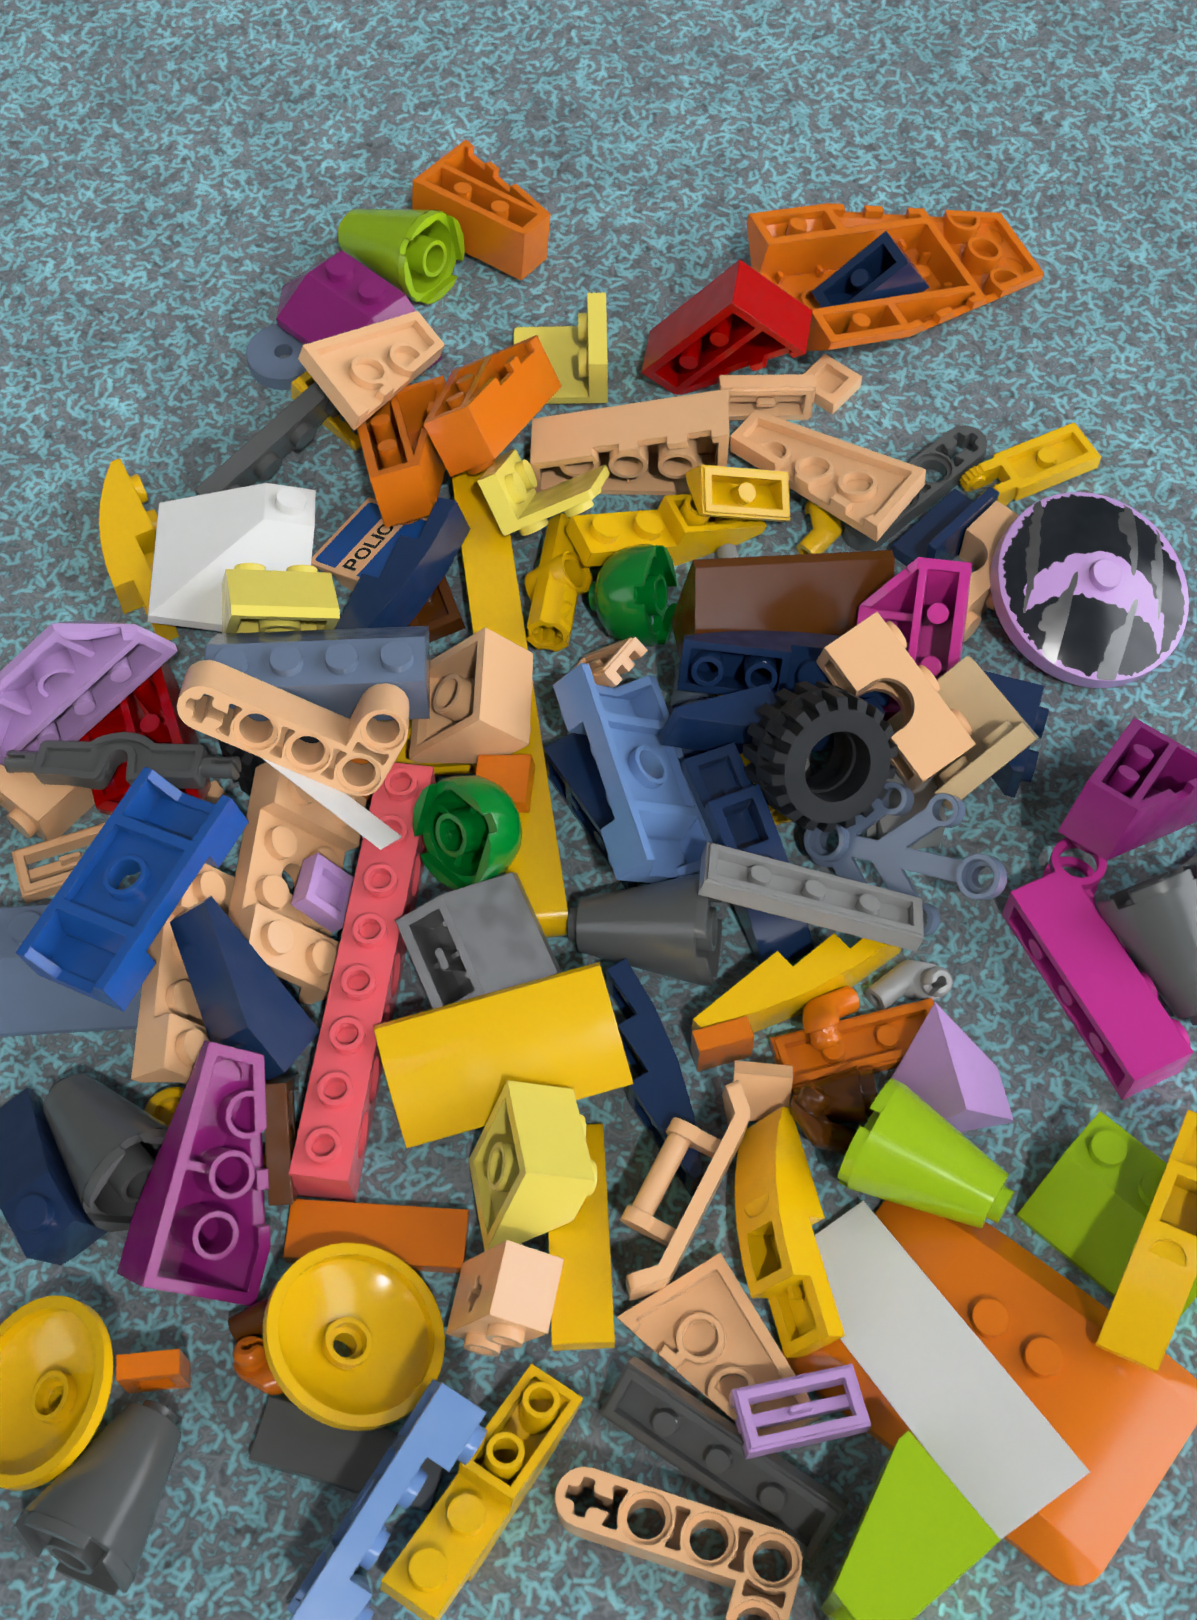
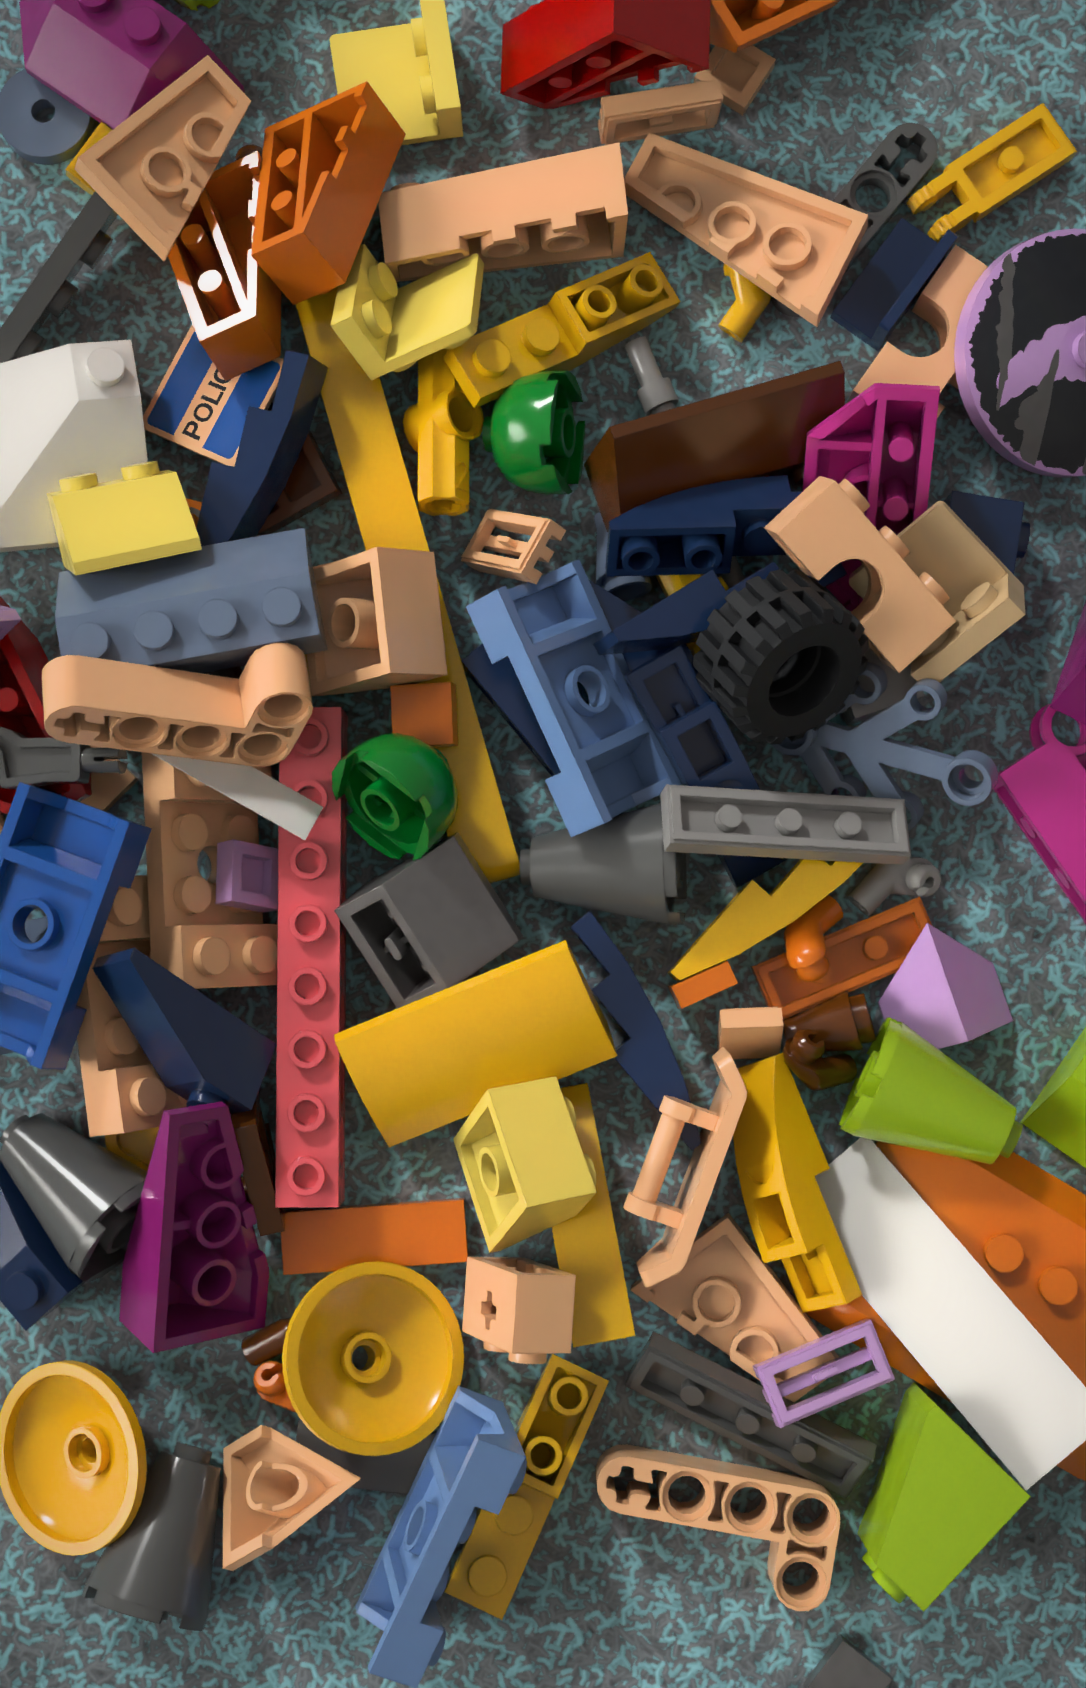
camera: 10 degrees left, 25 degrees up
orange tile [116,1348,190,1394] -> none
yellow slope [686,465,790,522] -> none
none -> light nougat slope [222,1425,361,1571]

